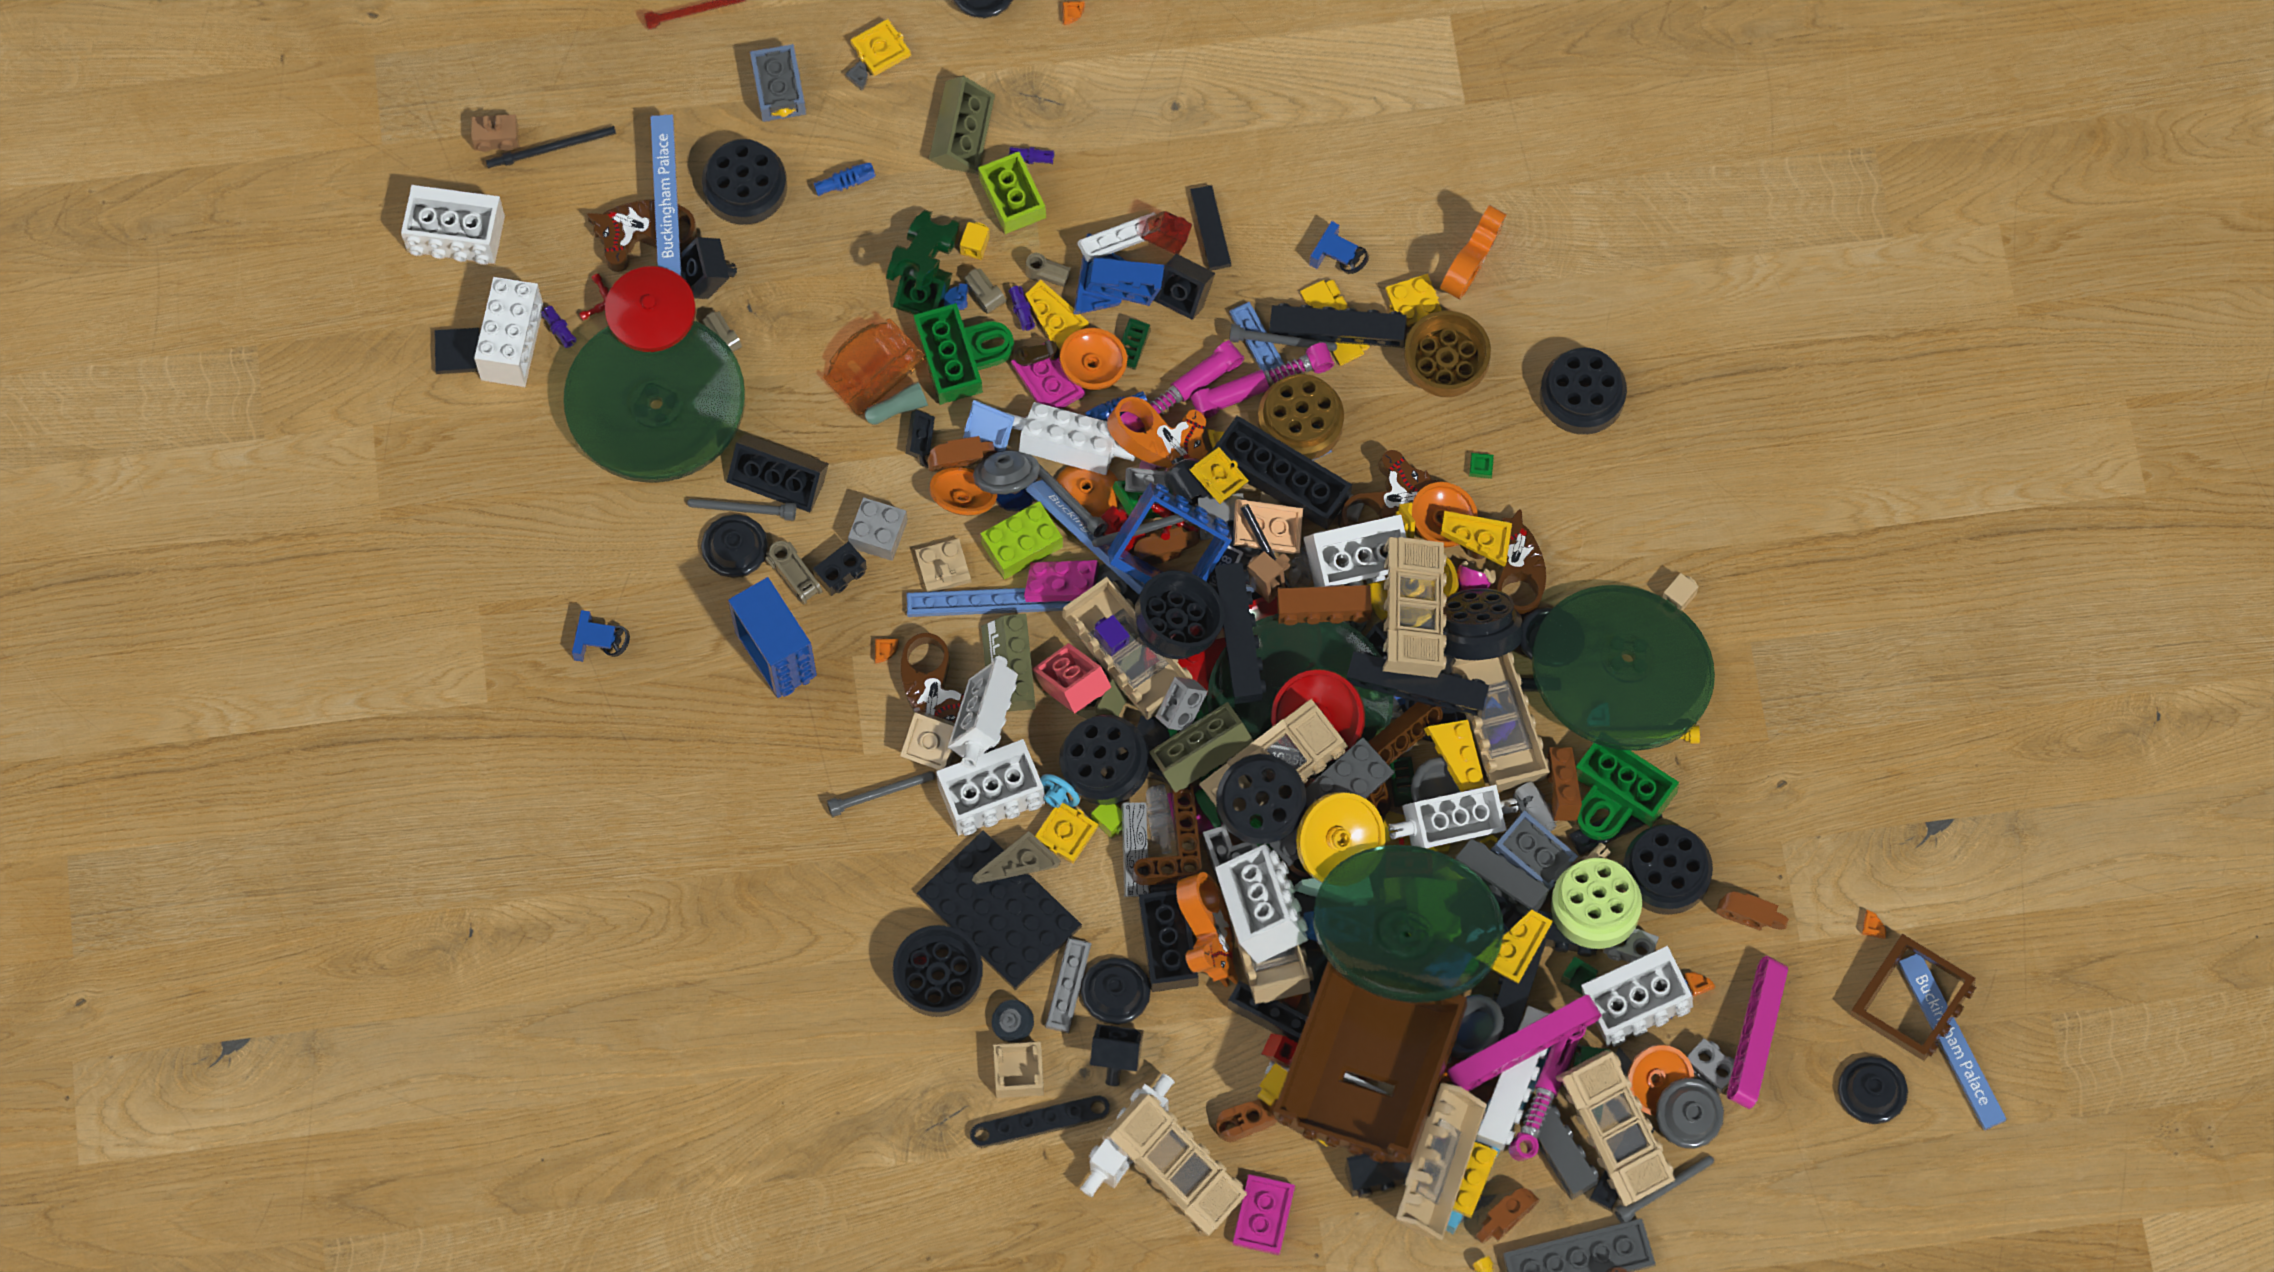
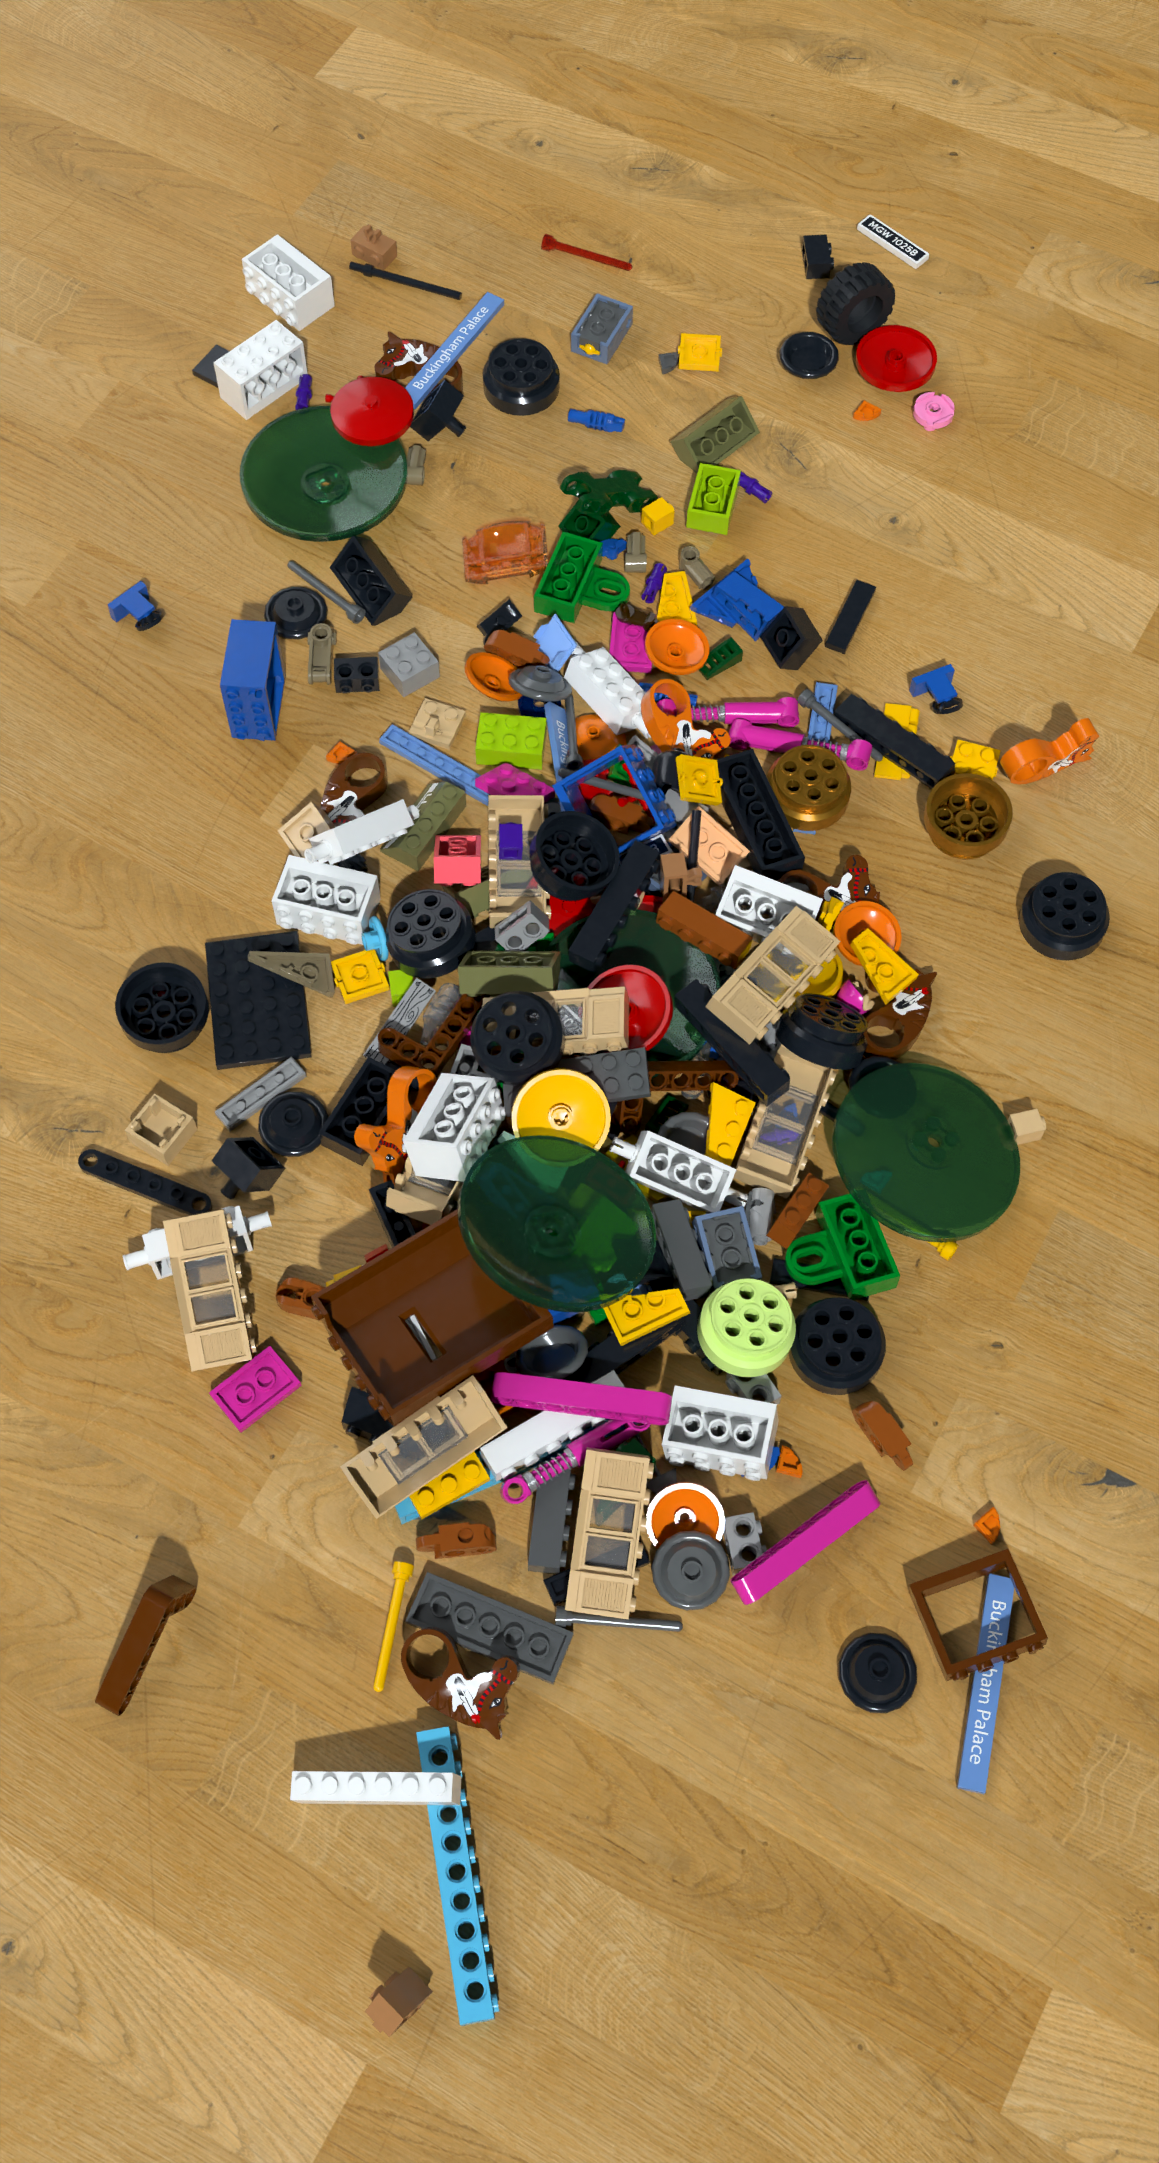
camera: 35 degrees right, 5 degrees down
dark grey piece [826,771,935,818] -> none
sand green piece [865,381,928,425] -> none
black wheel [992,1000,1034,1043] -> none
white tile [1077,212,1164,262] -> none
clear red torso [1140,211,1192,254] -> none
green tile [1469,453,1494,479] -> none
dark green panel [1560,956,1599,995] -> none

